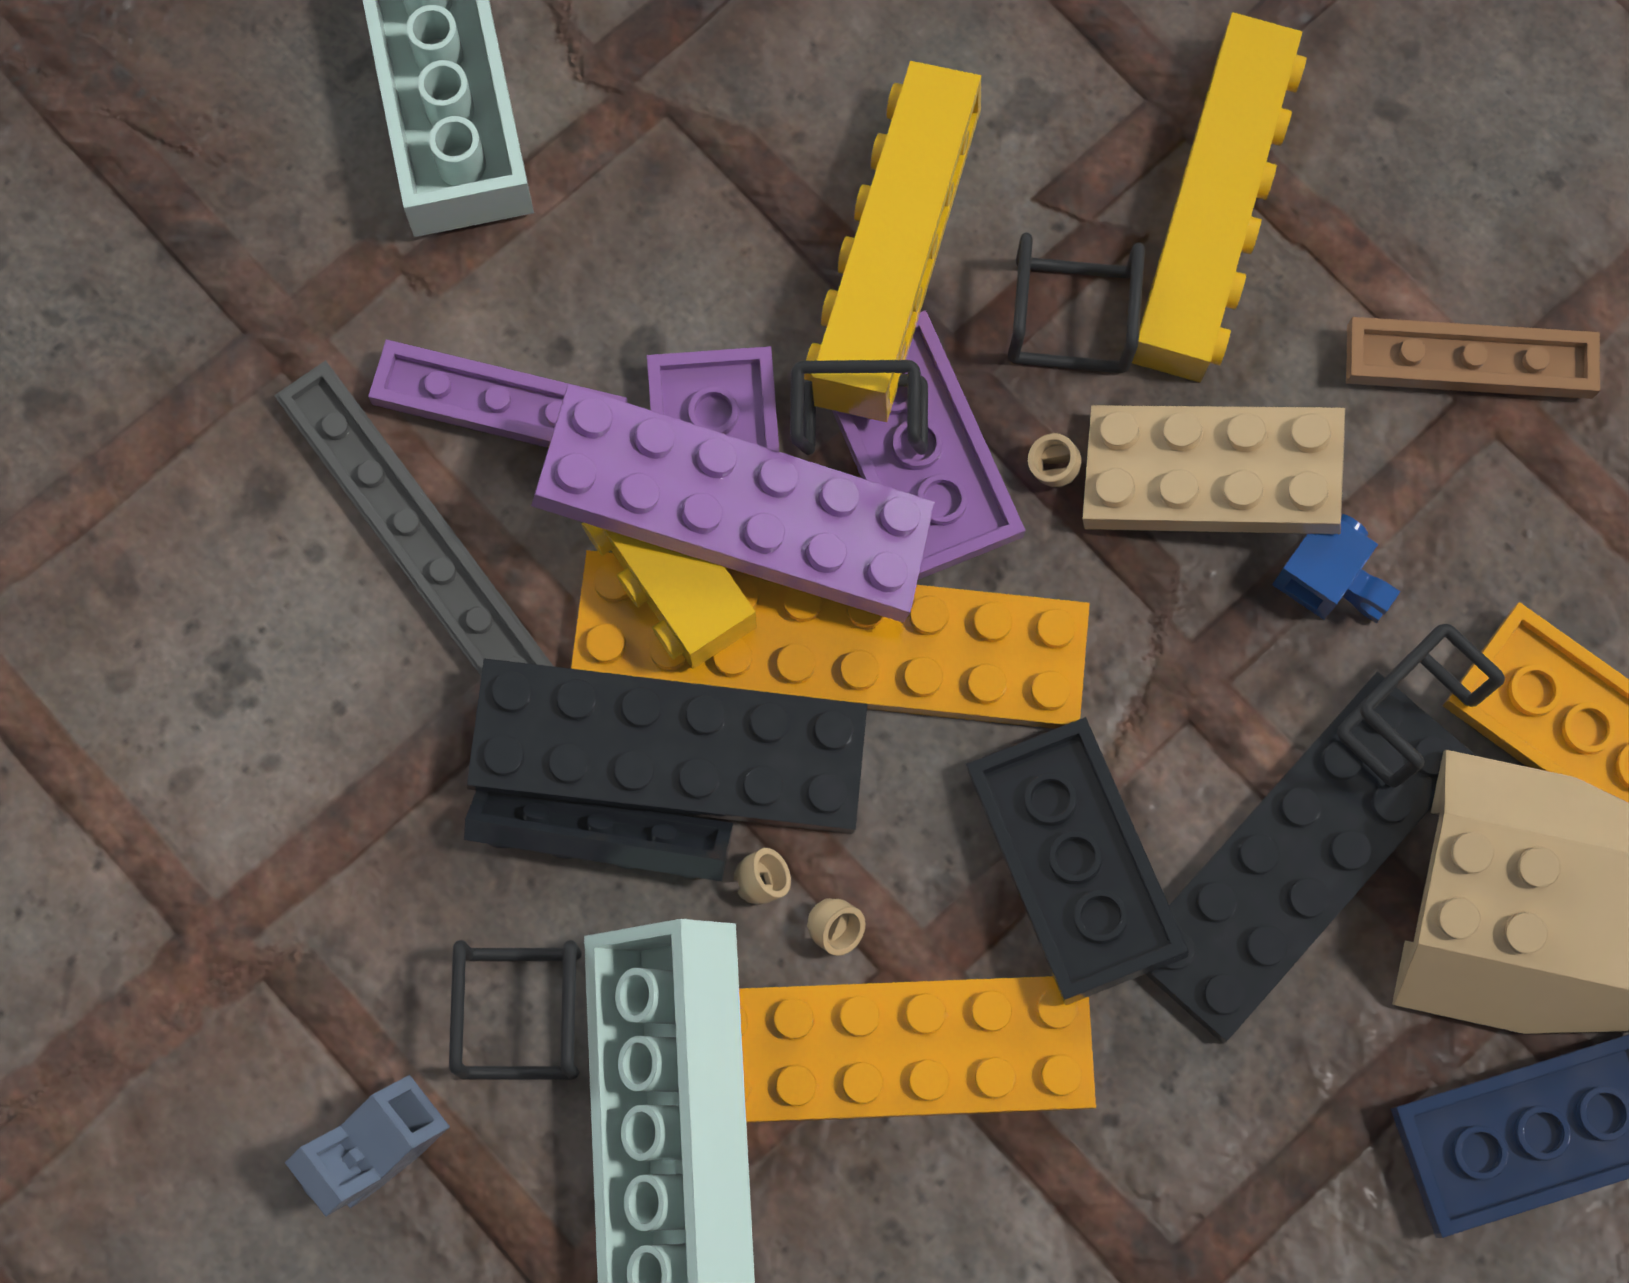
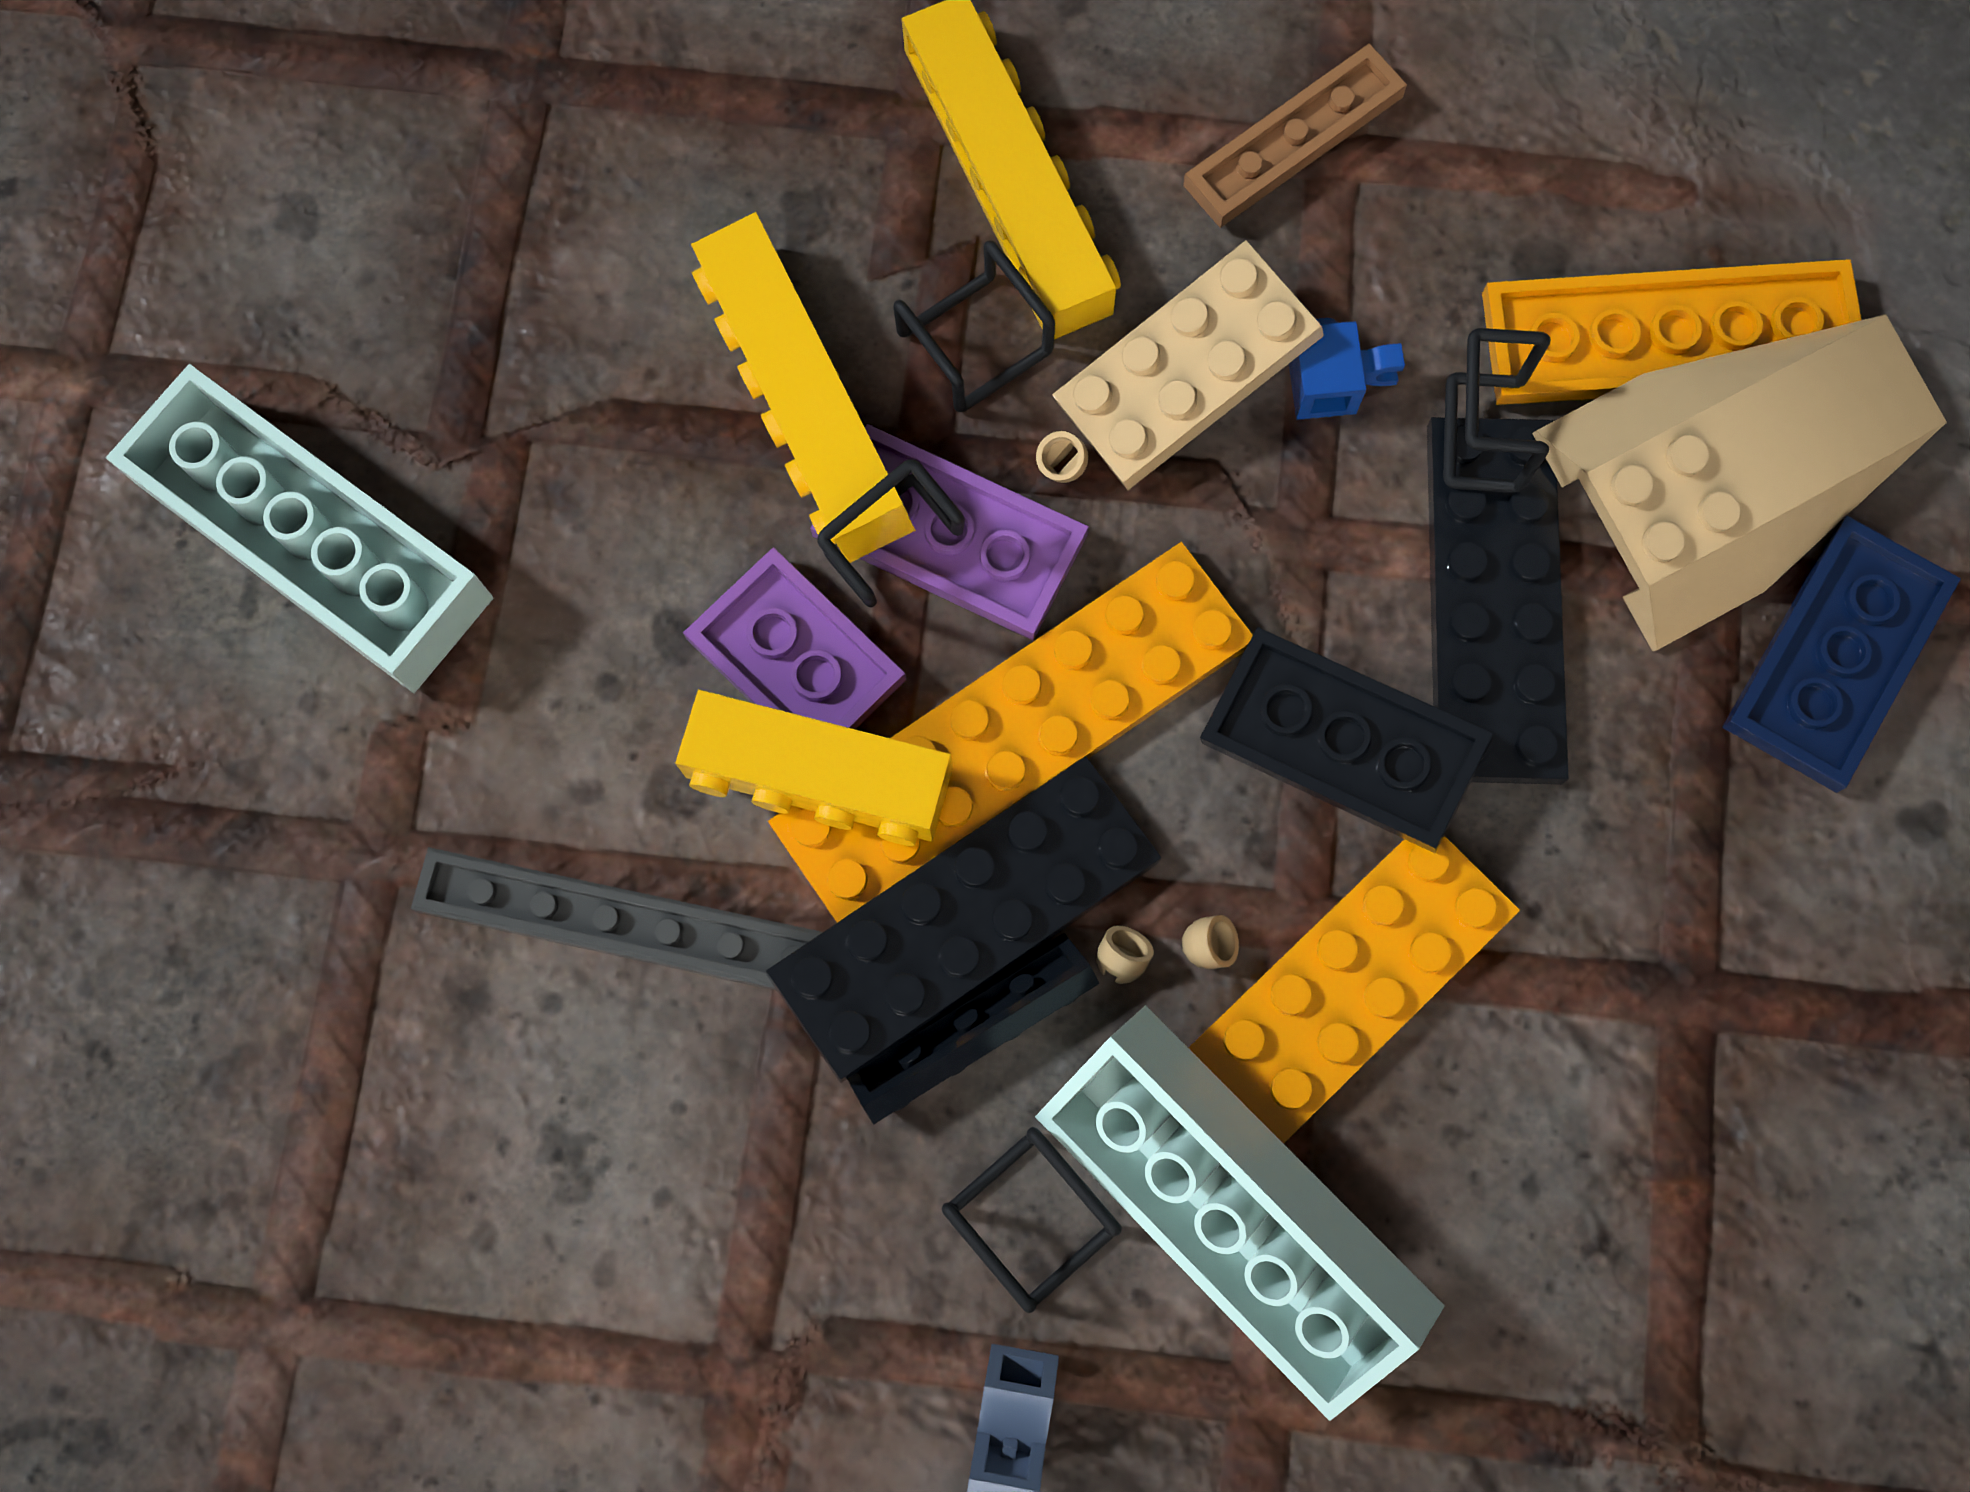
camera: 35 degrees left, 0 degrees up
medium lavender plate [368,339,627,447] -> none
medium lavender plate [531,384,935,623] -> none

